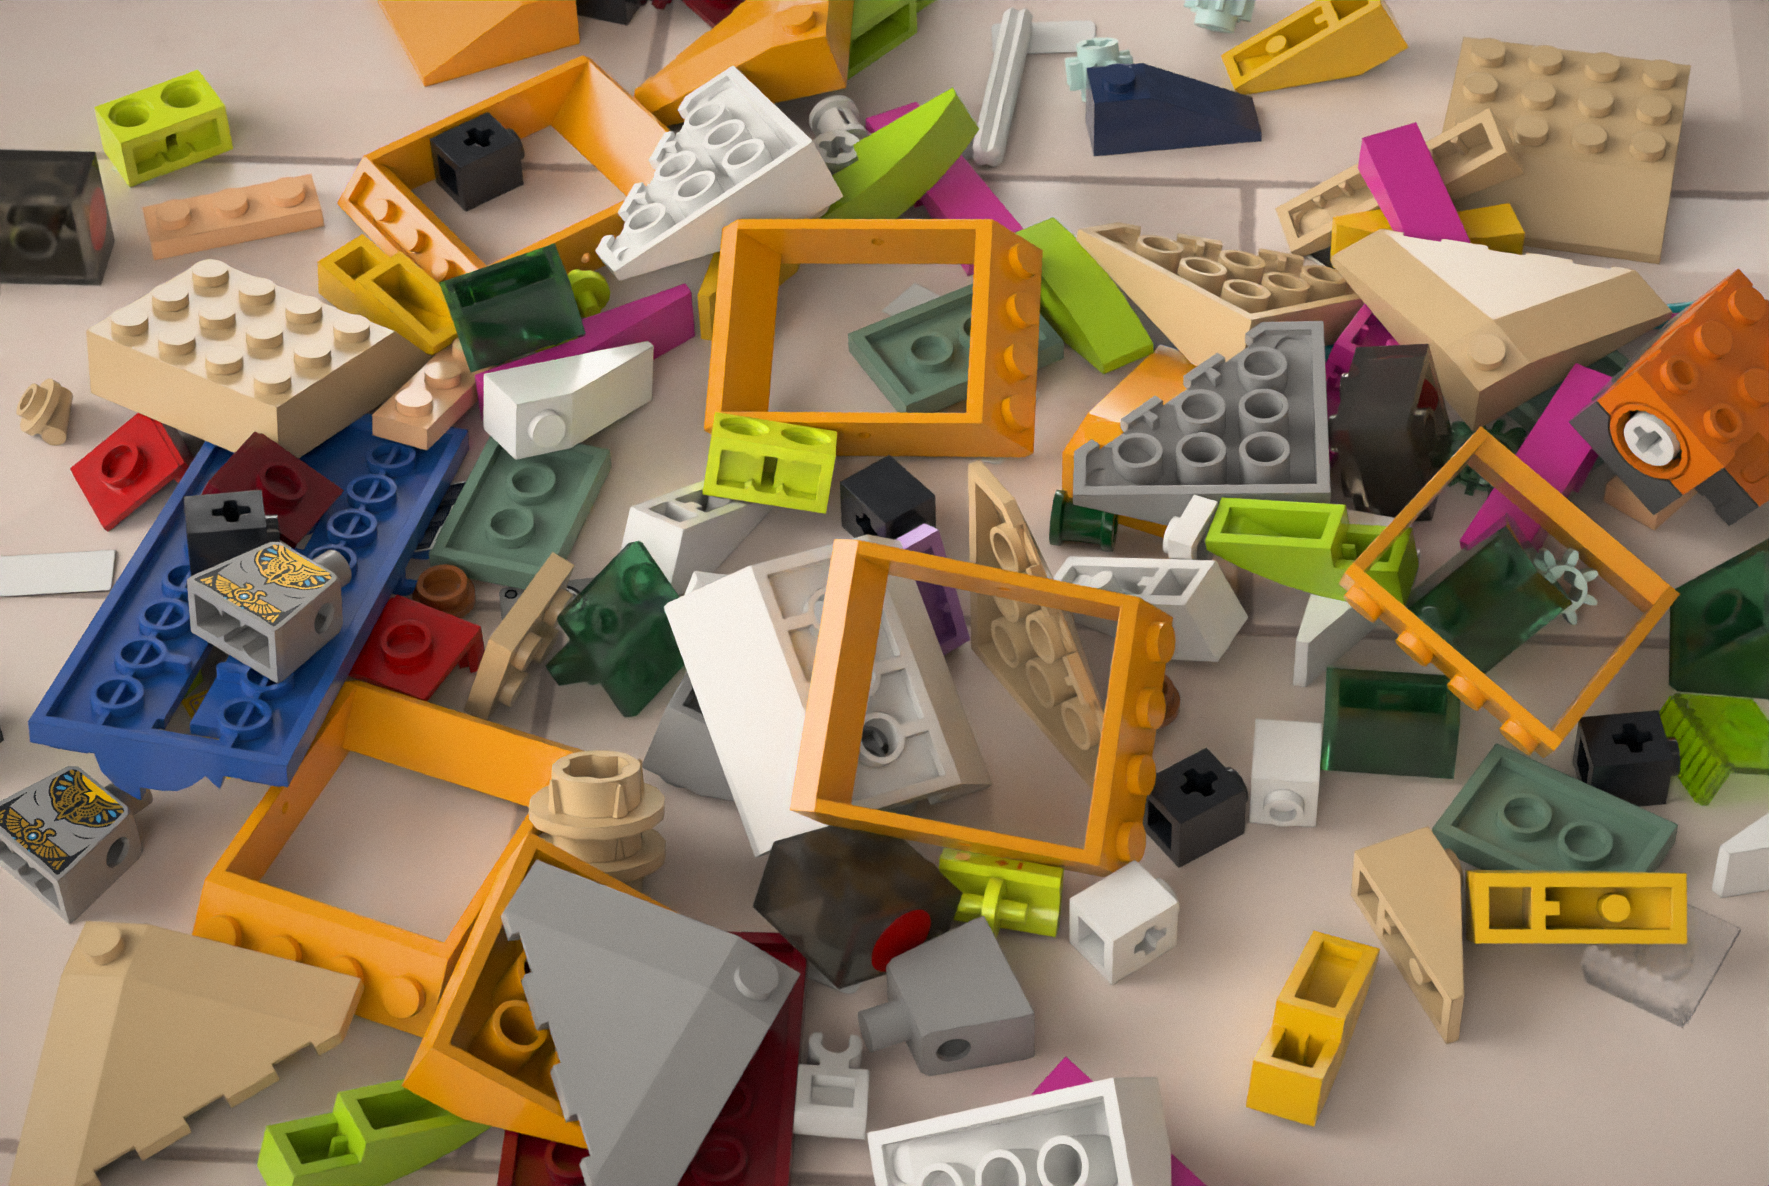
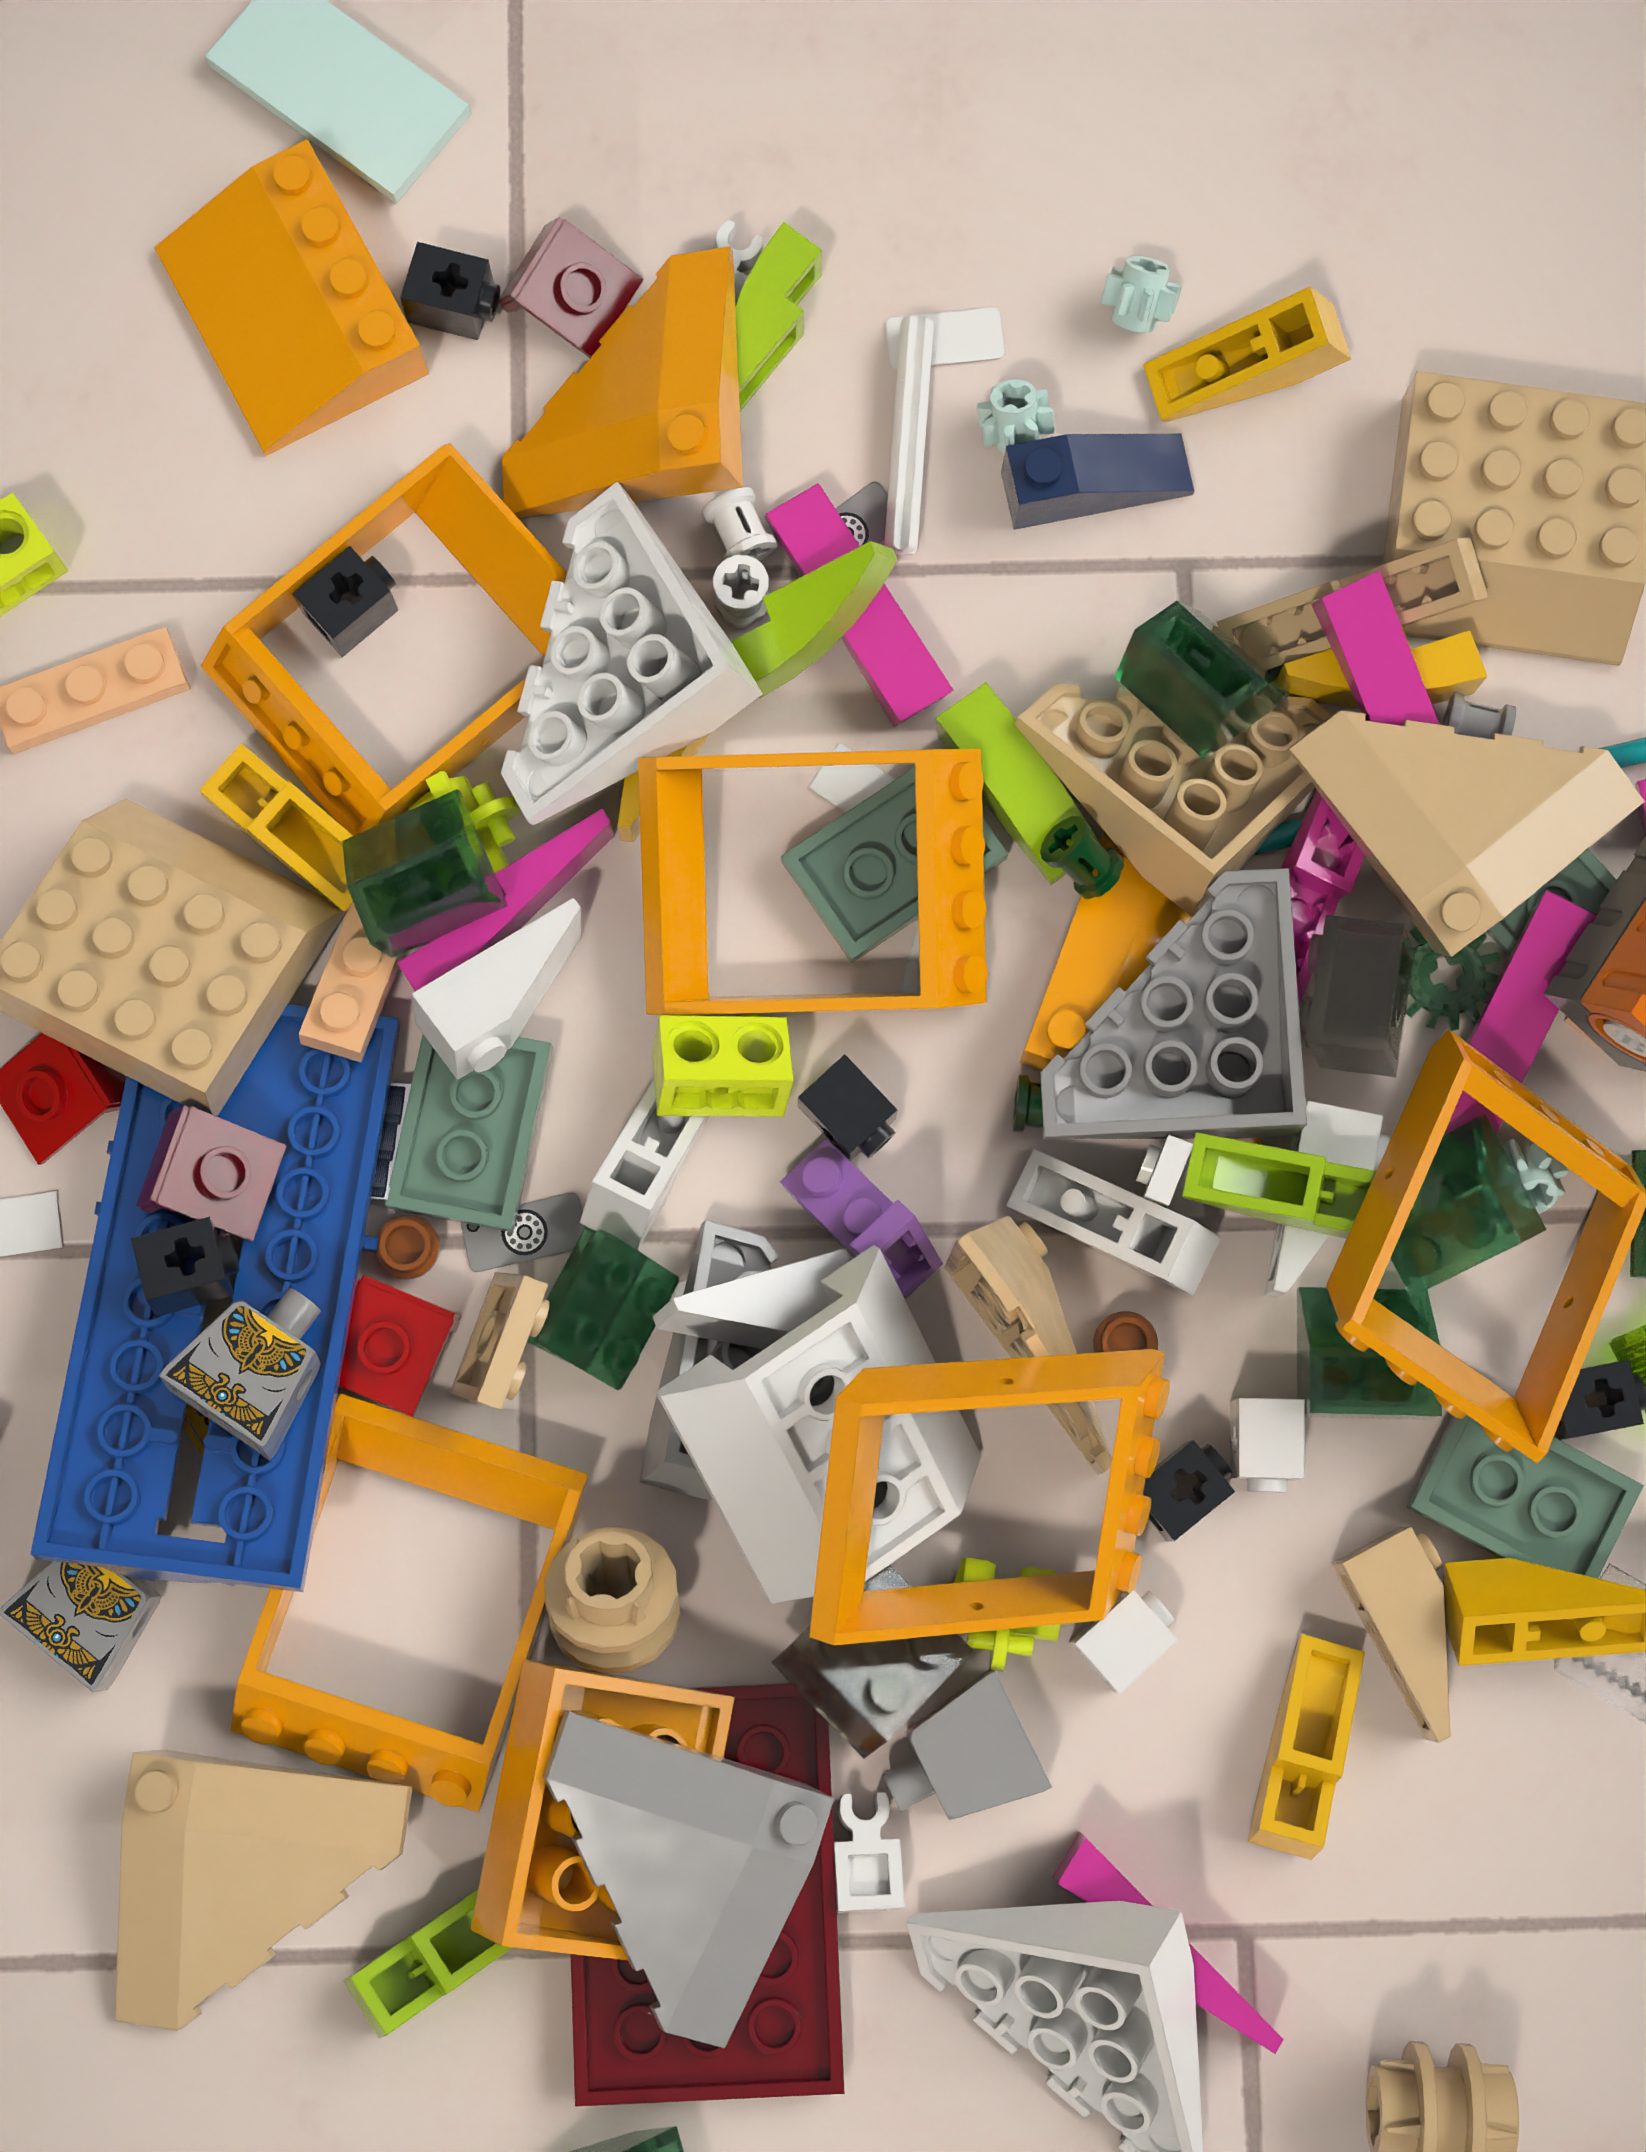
camera: 10 degrees left, 35 degrees up
none -> dark green bush [1040,816,1125,899]
none -> clear green slope [1114,600,1290,760]

